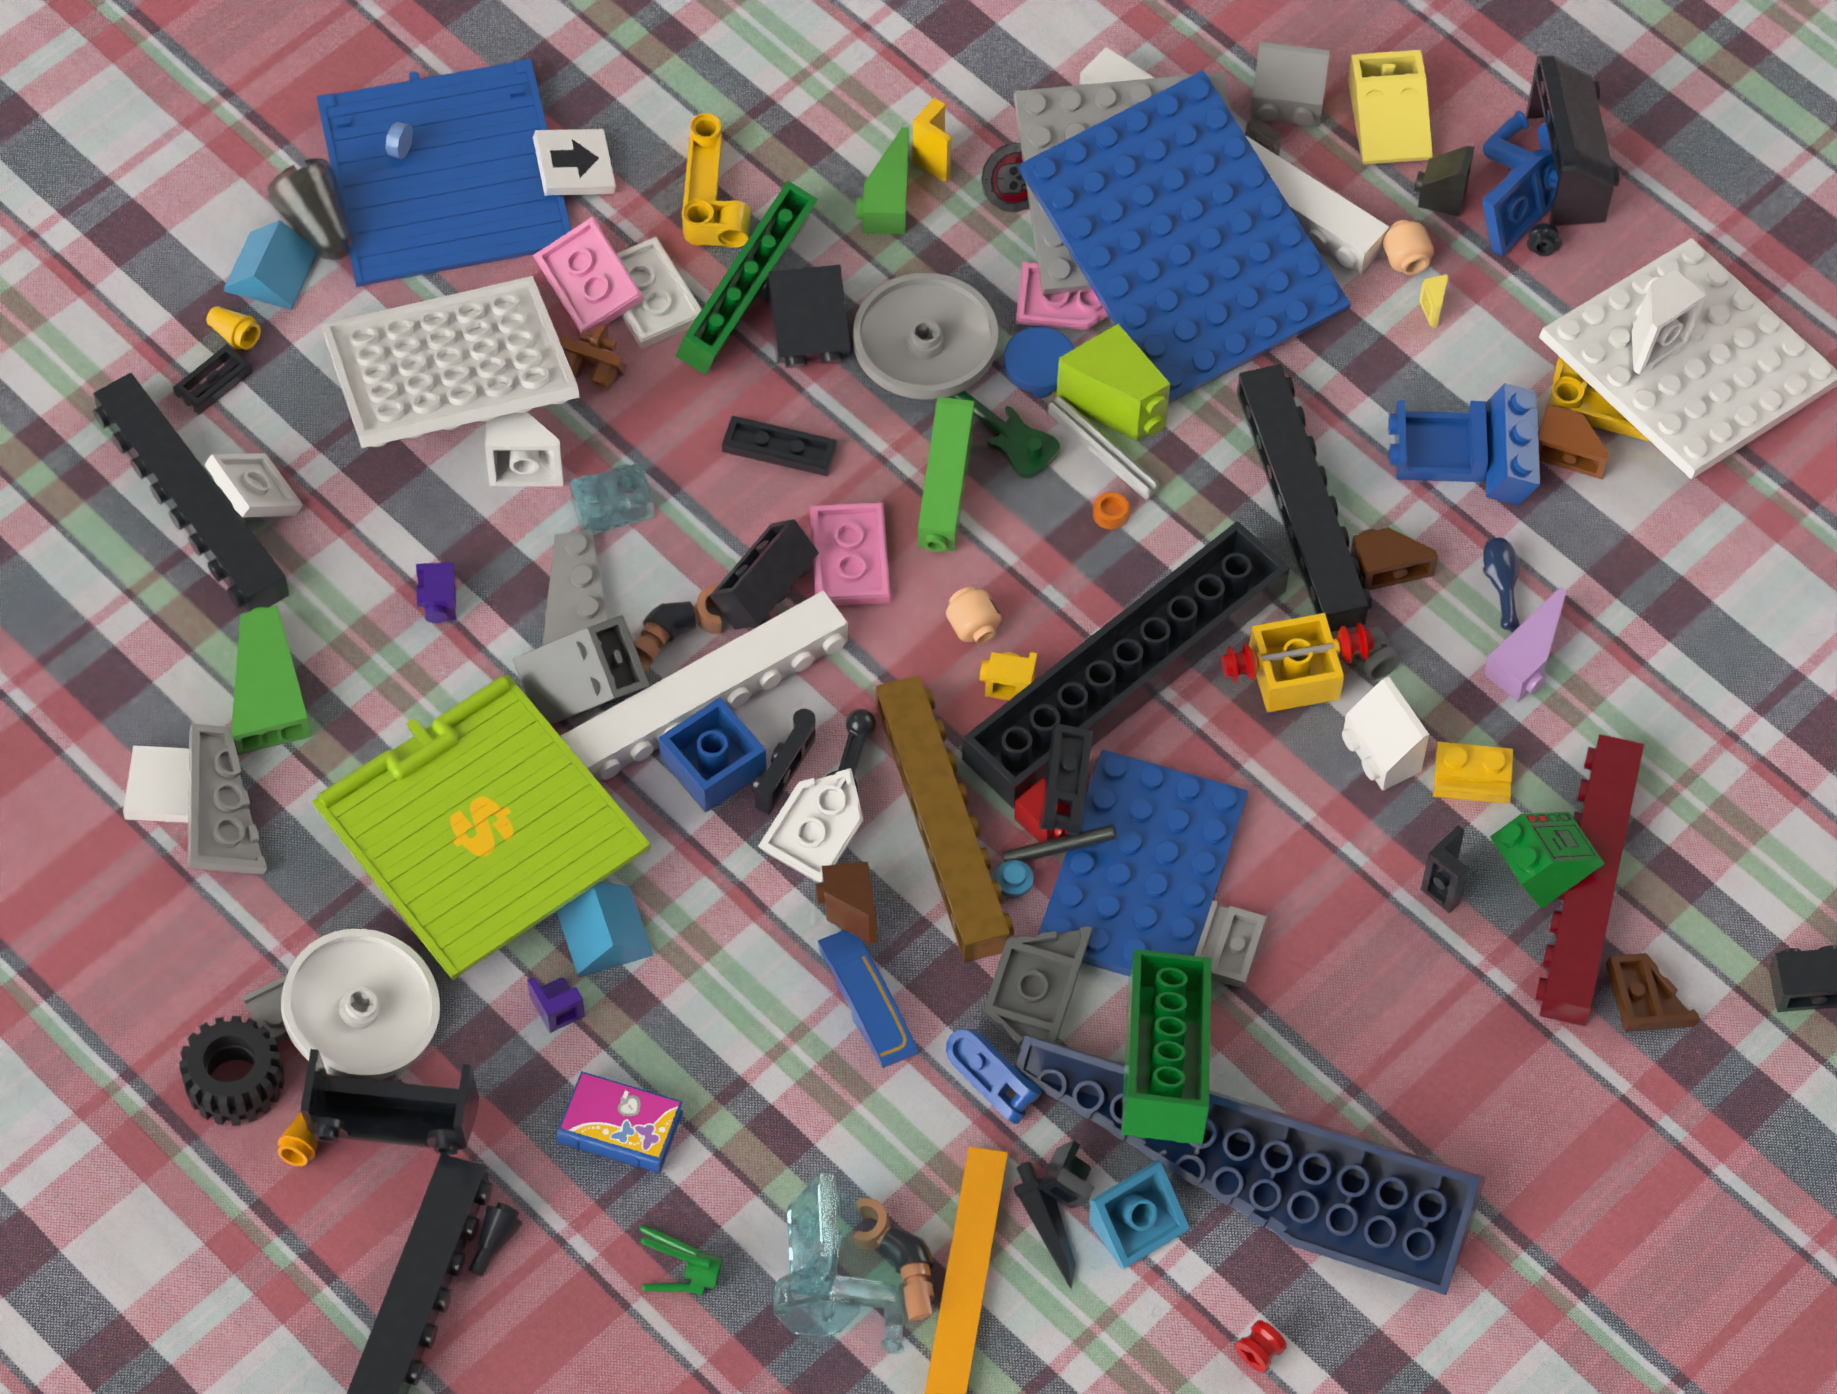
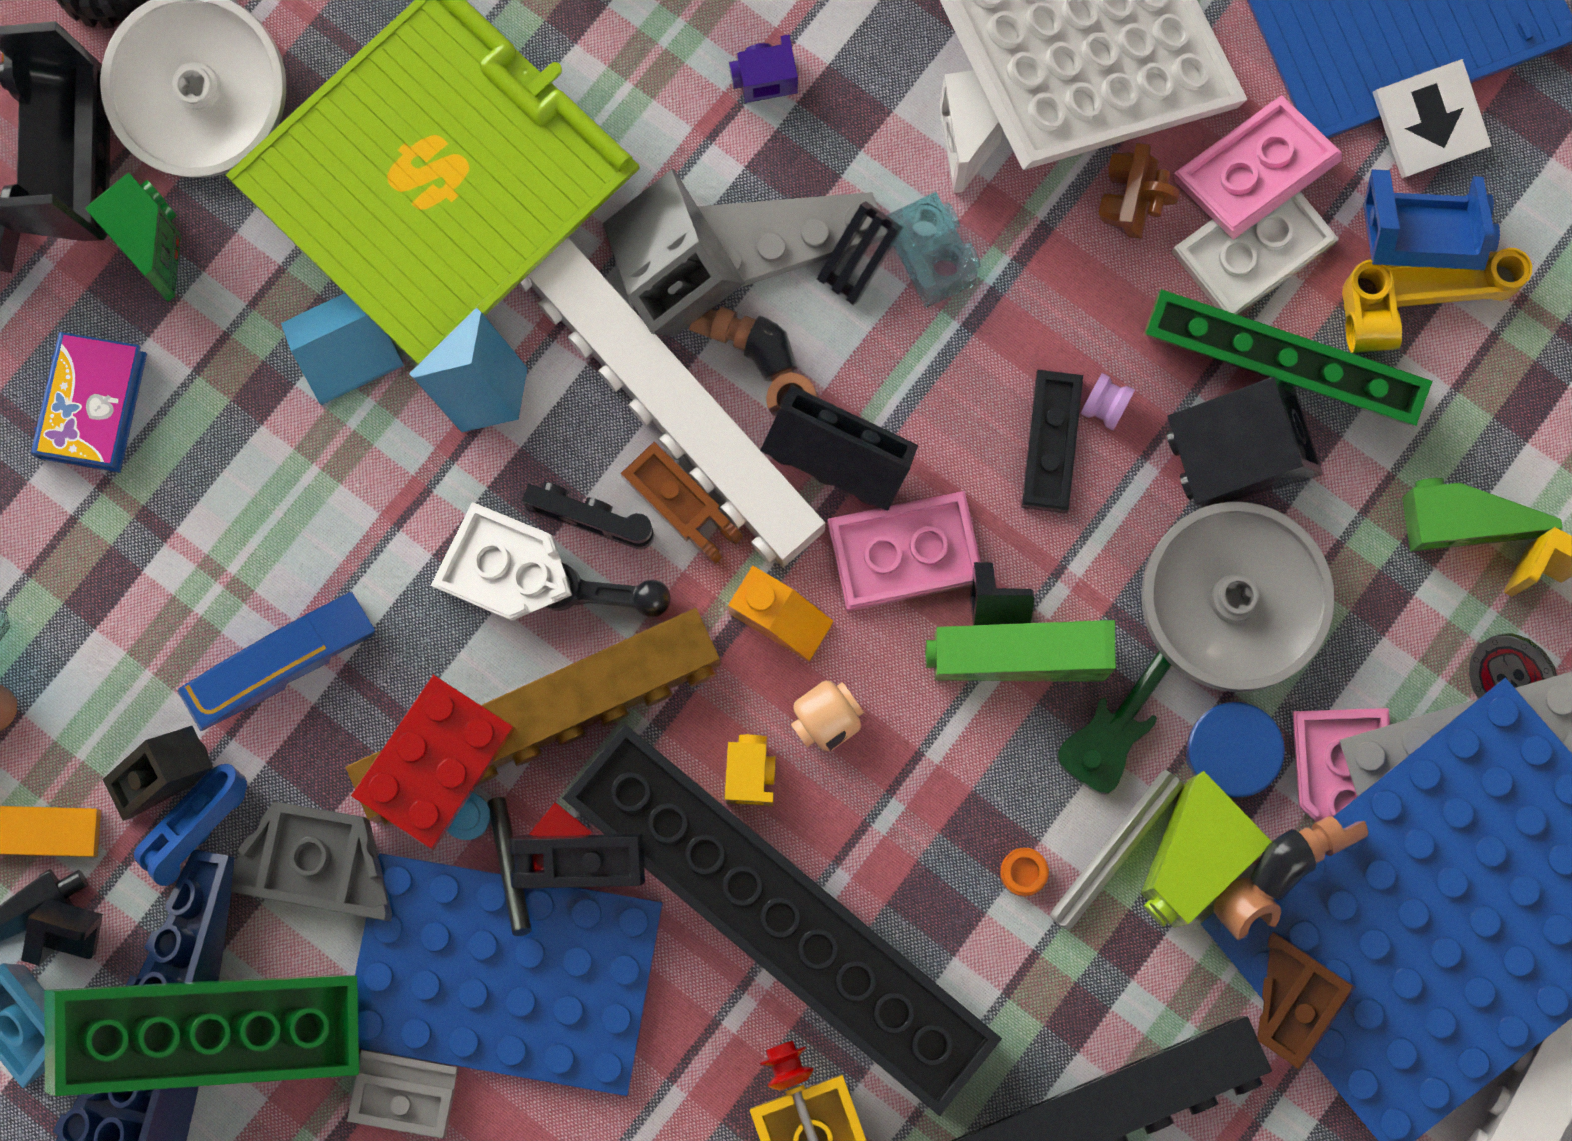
camera: 85 degrees right, 20 degrees up
dark purple panel [527,977,585,1033] -> none
blue brick [659,697,767,813] -> none
reddish brown slope [815,861,877,944] -> none
none -> green slope [85,172,181,302]
none -> pearl dark grey slope [102,726,213,821]
none -> red plate [351,674,515,850]
none -> dark azure slope [409,308,528,432]
none -> dark orange hinge [620,442,743,565]
none -> light orange slope [728,565,834,662]
none -> black tile [816,201,903,305]
none -> black panel [970,562,1035,625]
none -> lavender wheel [1080,373,1135,431]
none -> piece [1213,816,1368,940]
none -> reddish brown wing [1257,932,1356,1069]
none -> blue panel [1363,169,1500,270]

